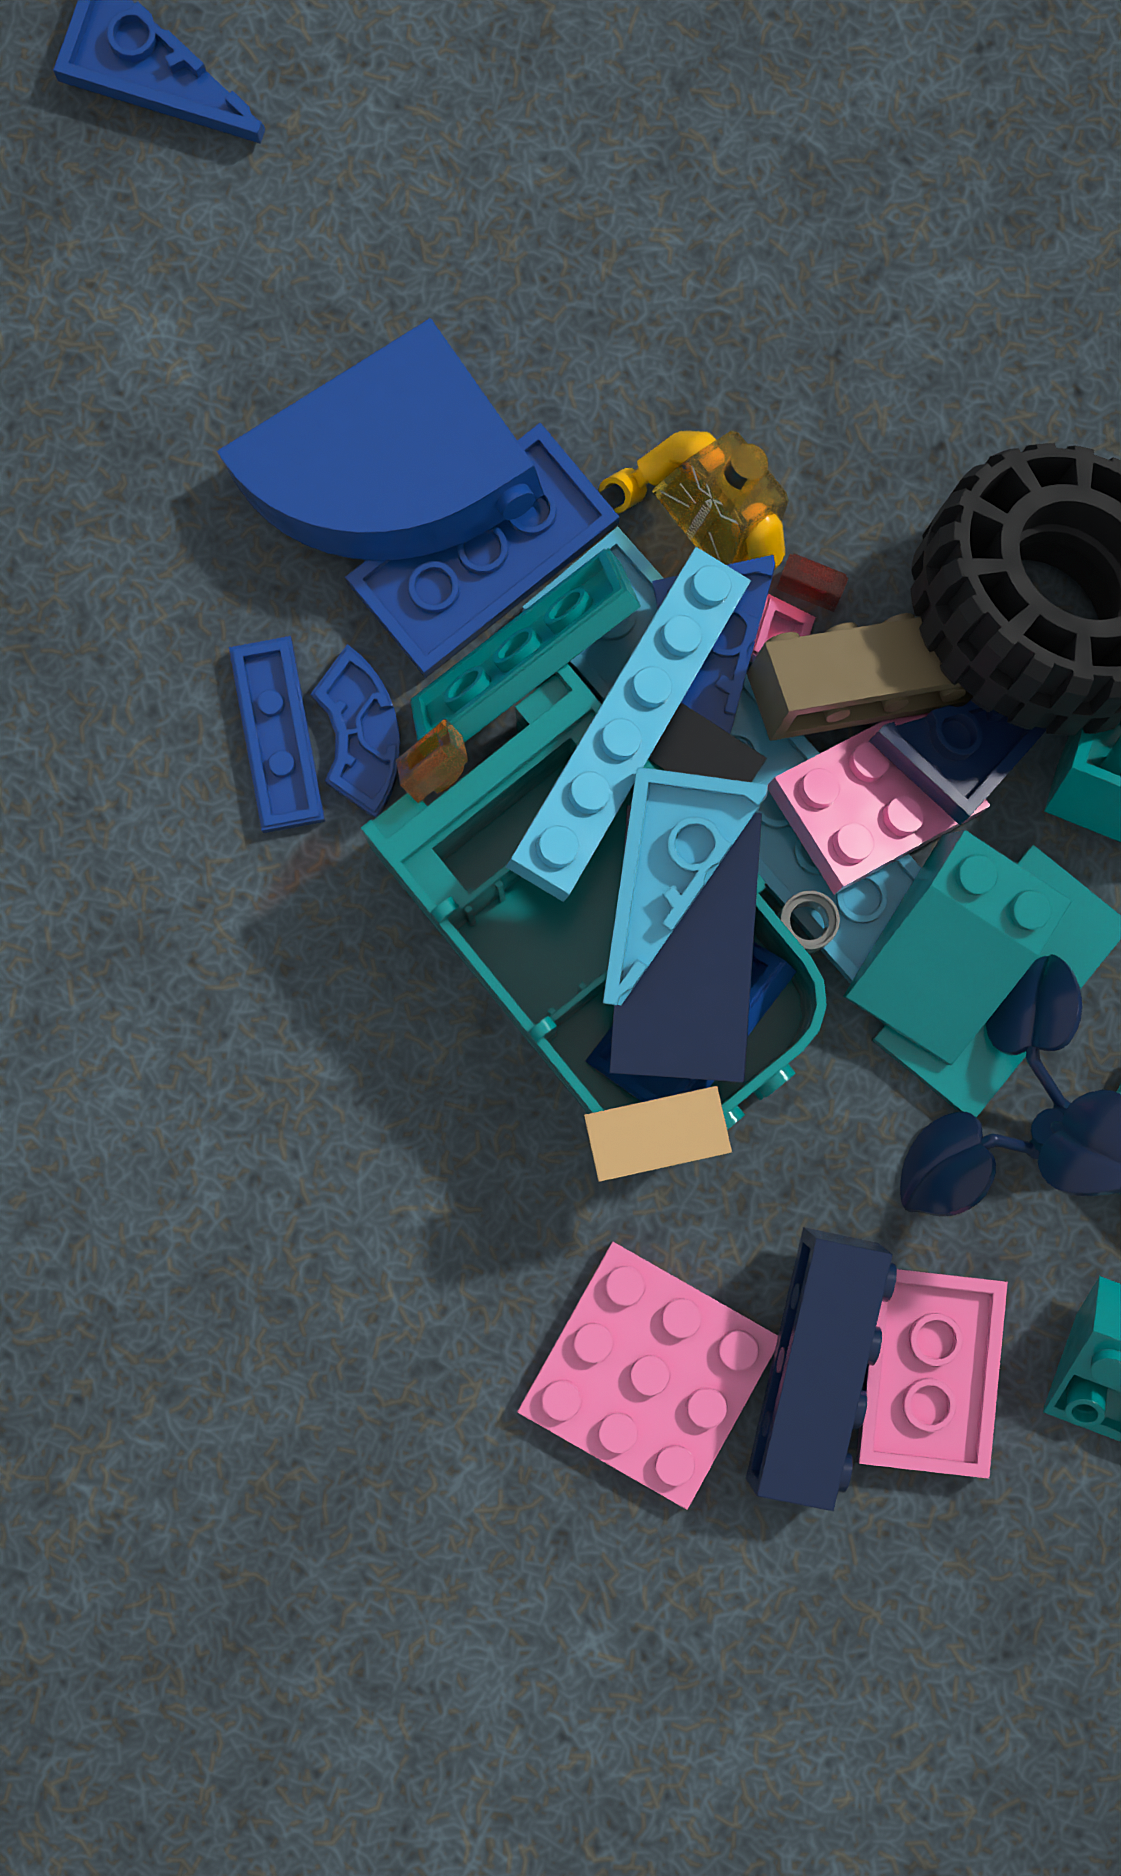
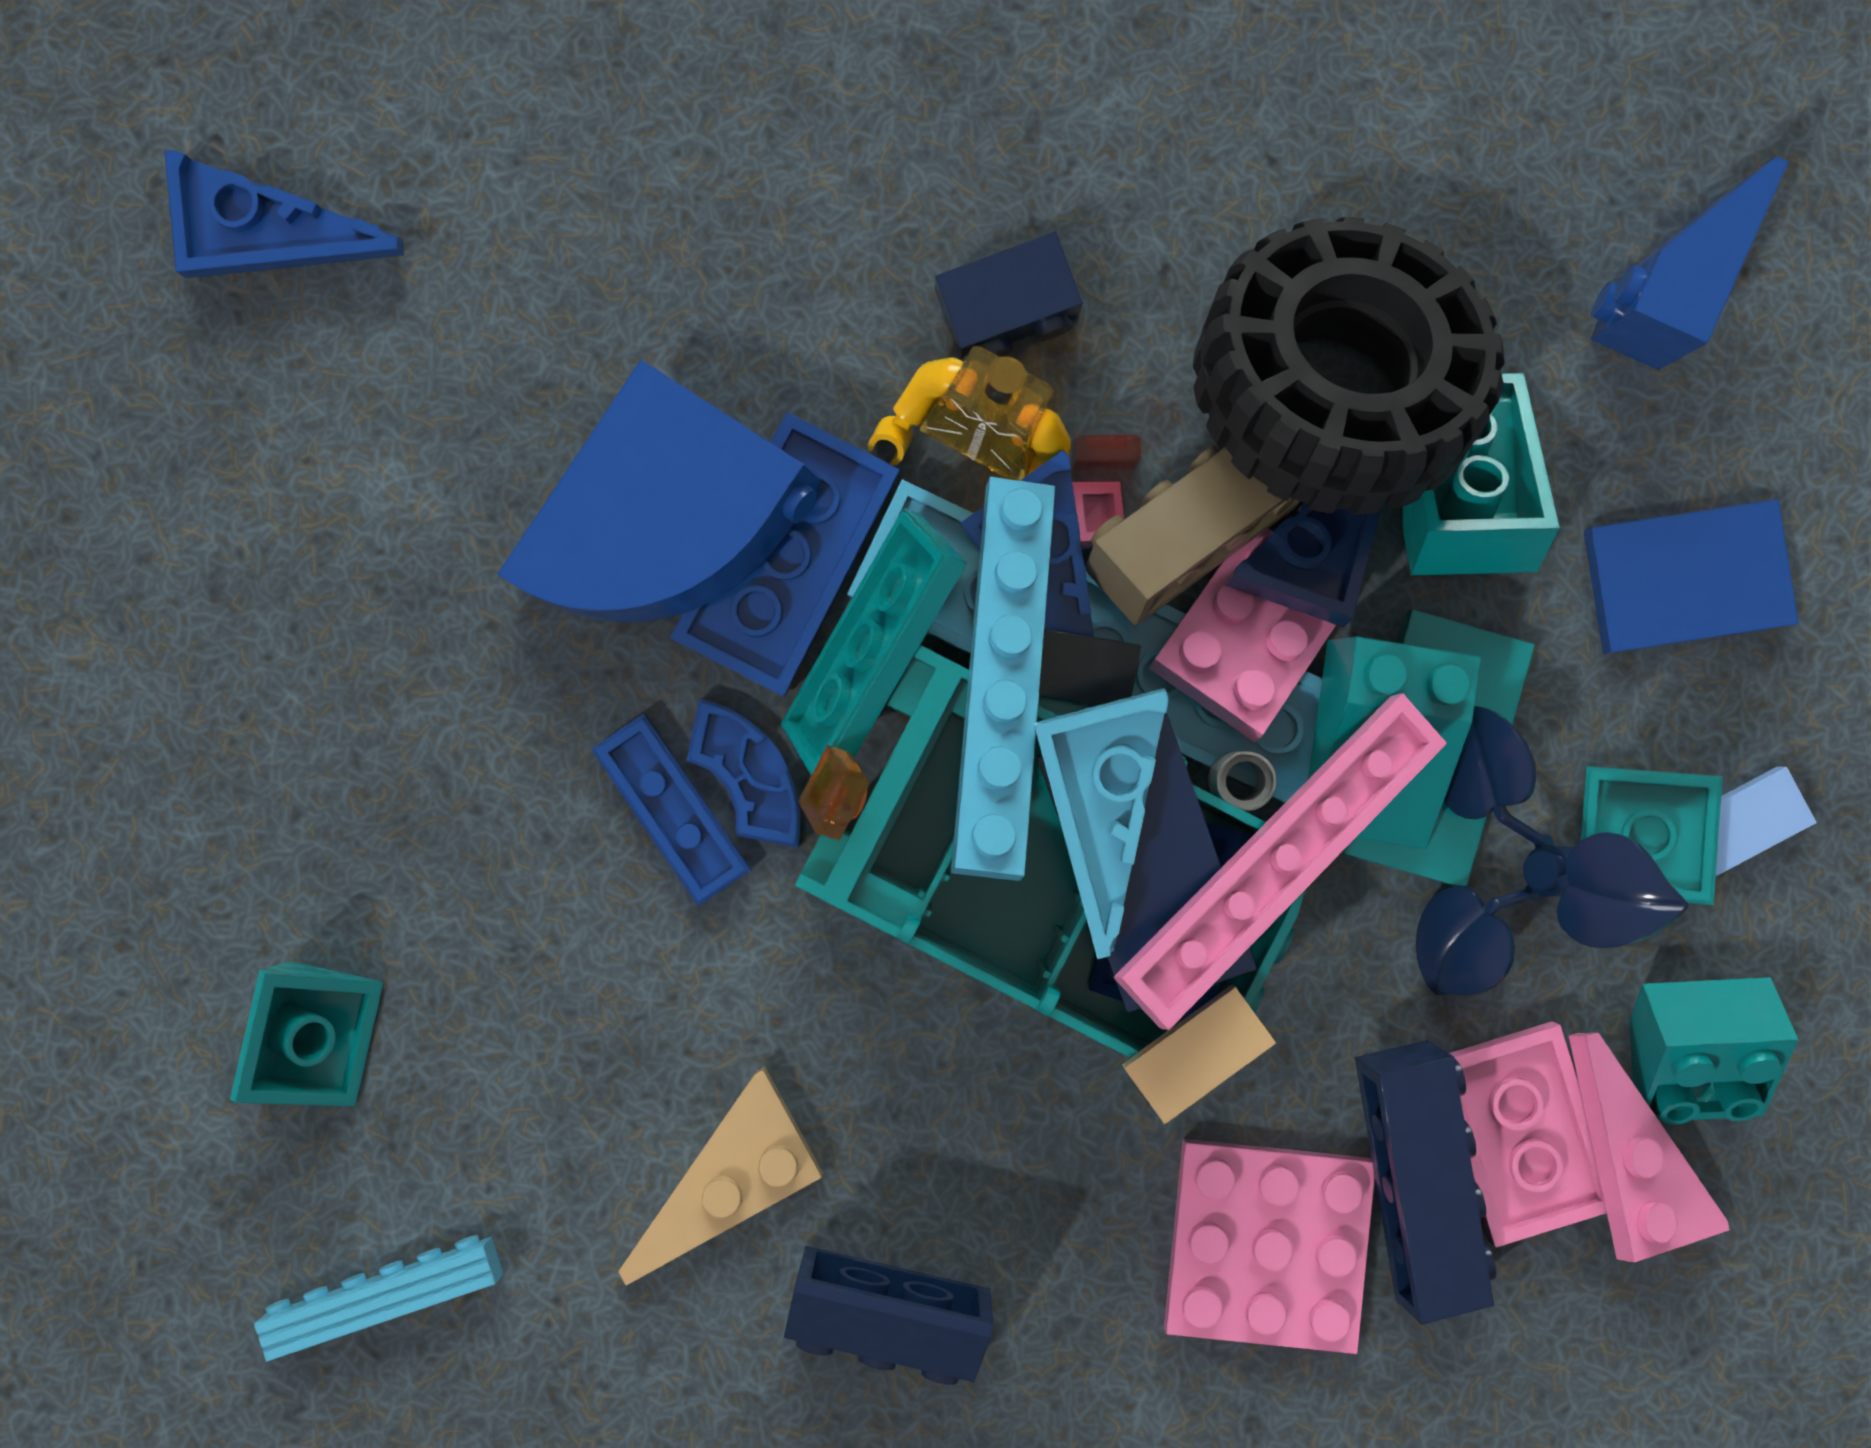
camera: 20 degrees left, 5 degrees up
none -> tan wing [618,1066,823,1285]
none -> dark blue slope [784,1246,994,1385]
none -> dark blue brick [935,231,1083,364]
none -> bright pink plate [1113,693,1447,1030]
none -> bright pink wing [1568,1032,1730,1263]

